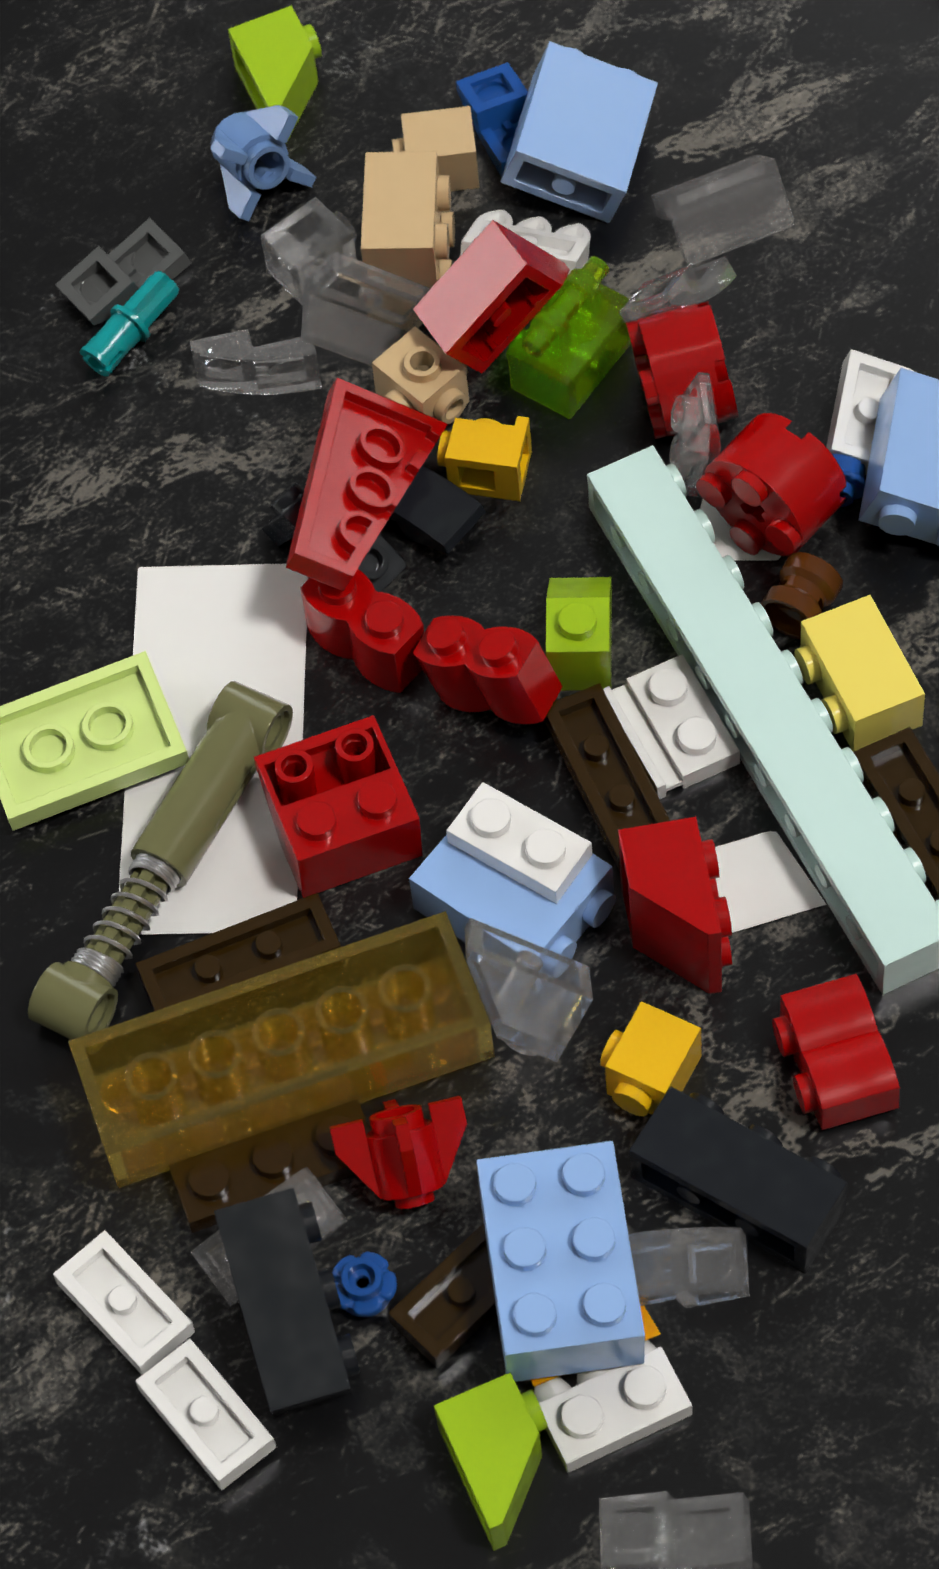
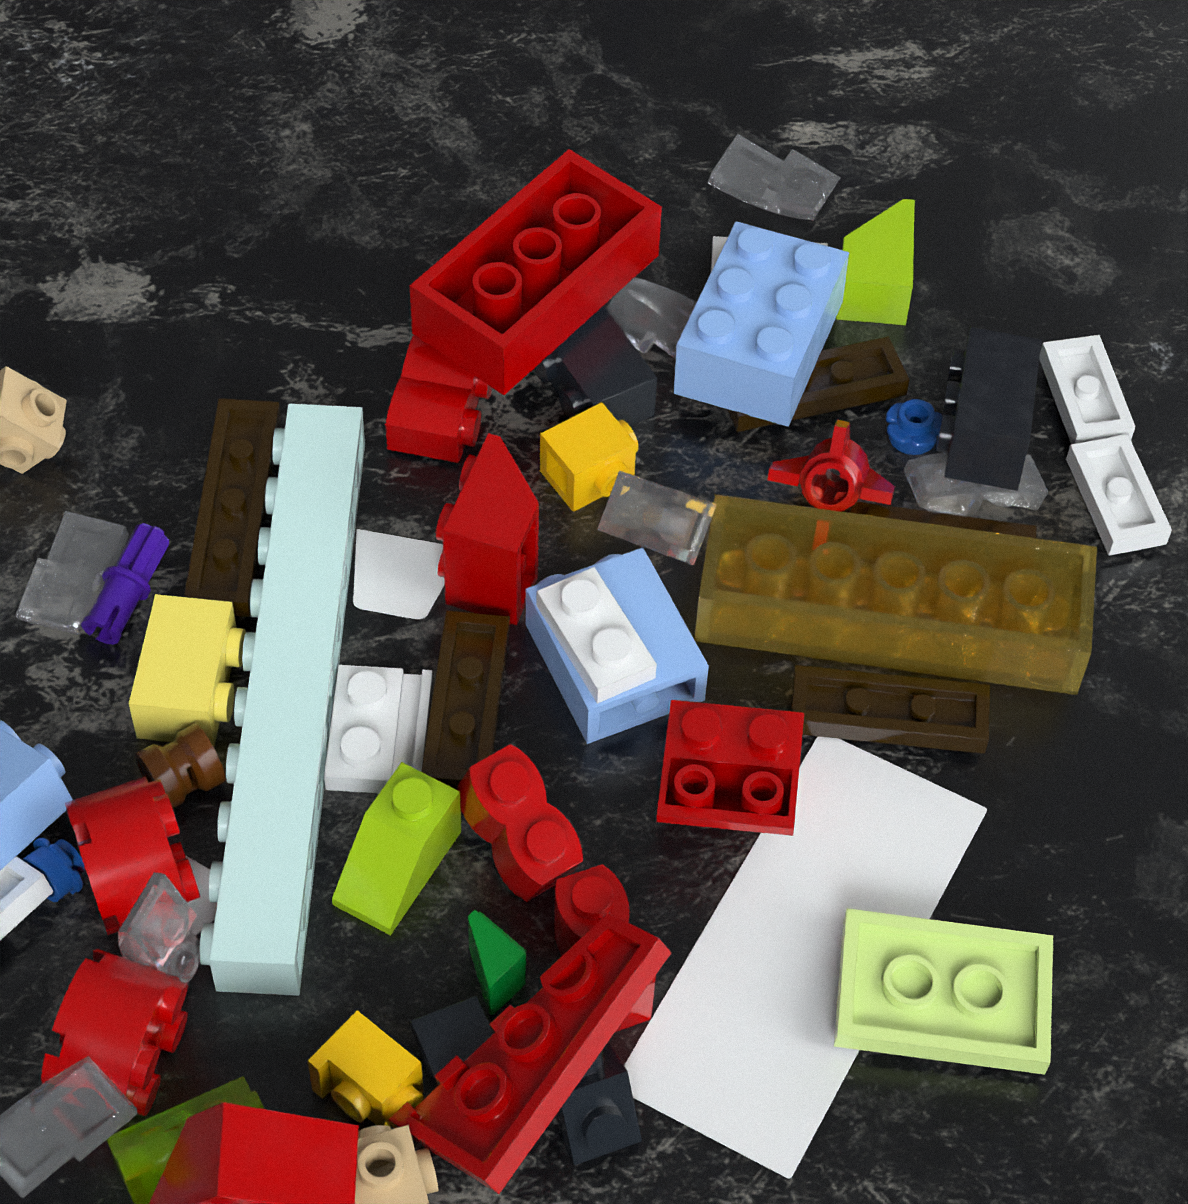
camera: 160 degrees left, 5 degrees down
olive piece [28,681,293,1048] -> none
none -> red brick [409,149,662,395]
none -> green slope [468,910,526,1015]

